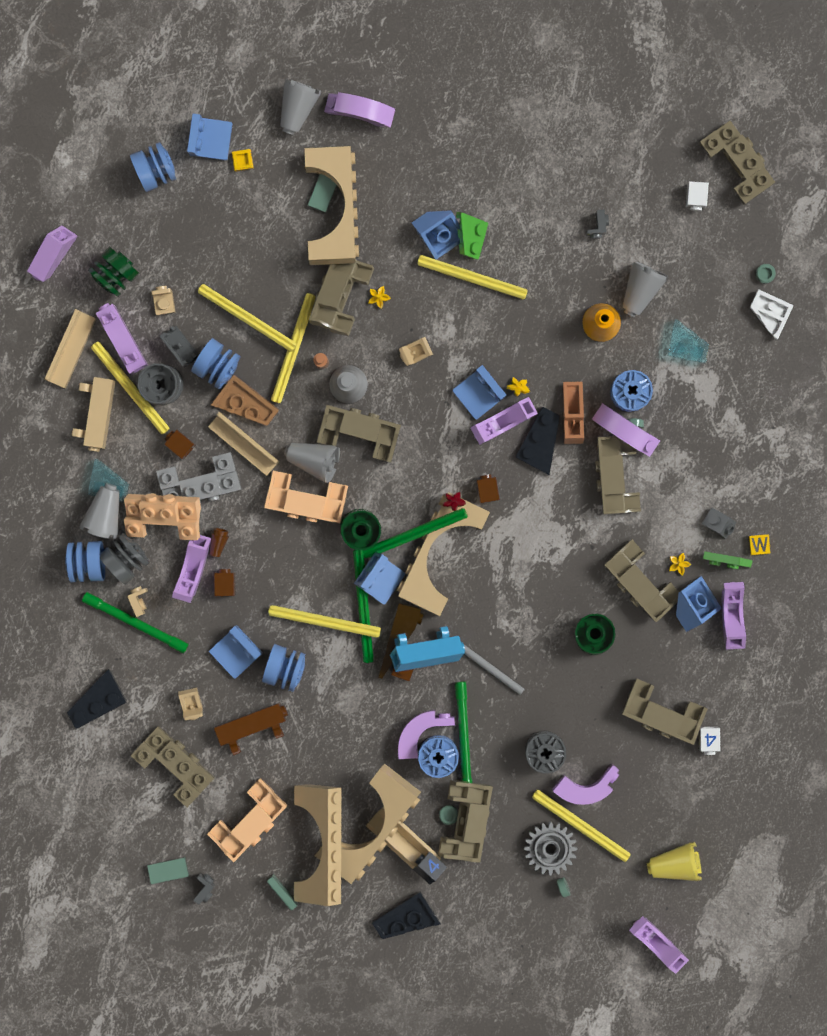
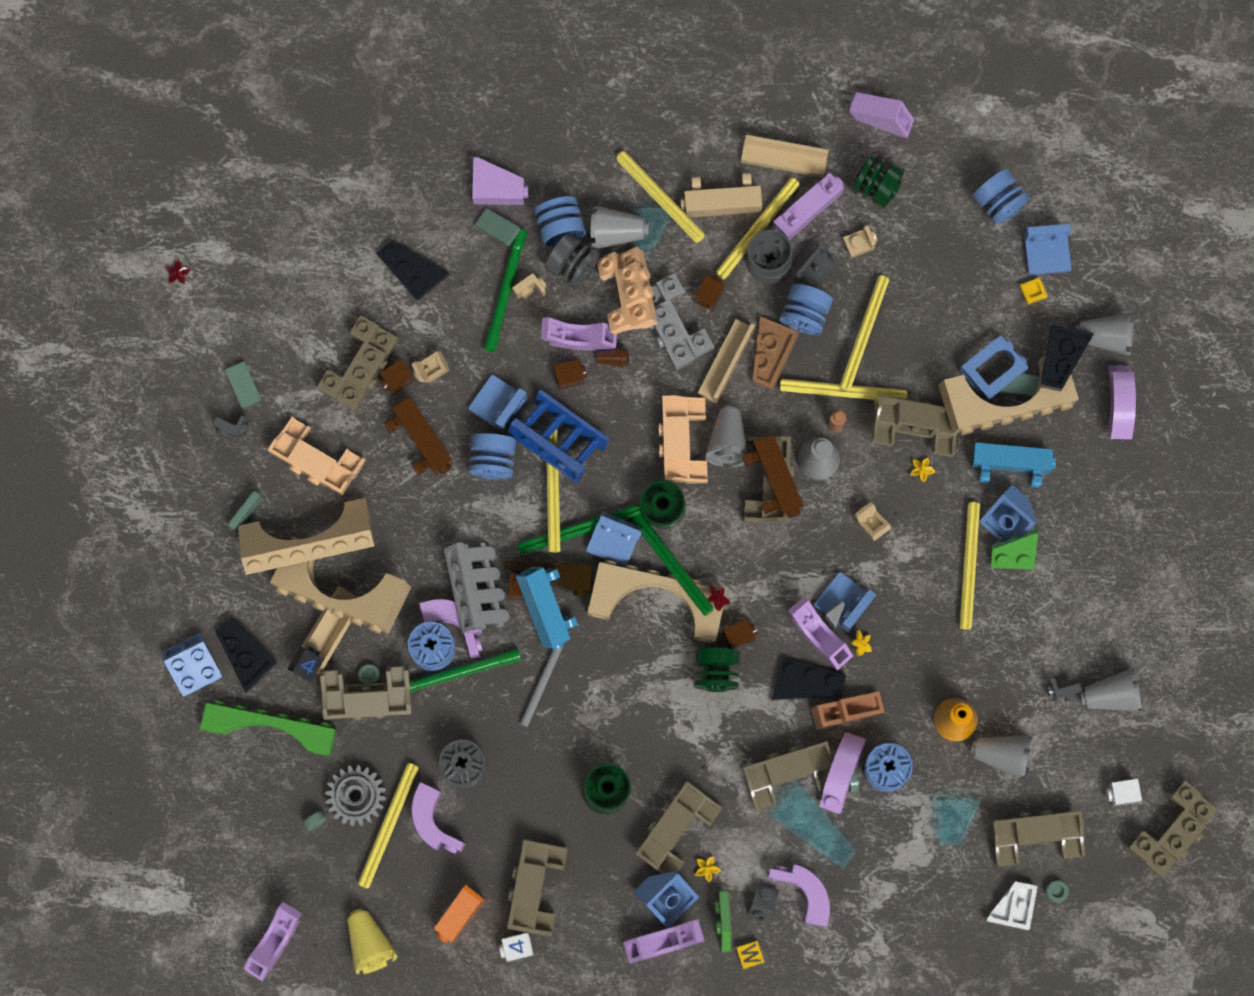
camera: 75 degrees right, 10 degrees down
none -> bracket [162,632,222,696]
none -> dark red plant [165,260,191,285]
none -> bright green arch [200,701,337,757]
none -> reddish brown brick [380,359,415,395]
none -> orange slope [434,885,486,943]
none -> light grey fence [444,543,510,633]
none -> lavender slope [472,157,528,205]
none -> sand green tile [475,209,521,247]
none -> blue fence [507,390,610,483]
none -> light yellow axle [617,151,704,243]
none -> dark green wheel [693,646,740,692]
none -> reddish brown brick [742,434,804,518]
none -> lavender arch [768,864,830,927]
none -> clear light blue wing [771,782,857,870]
none -> light grey slope [824,602,845,630]
none -> medium blue panel [959,335,1029,402]
none -> dark azure brick [971,443,1056,488]
none -> dark tan bracket [992,810,1086,867]
none -> black wing [1040,324,1094,392]
none -> light grey cone [1081,668,1143,712]

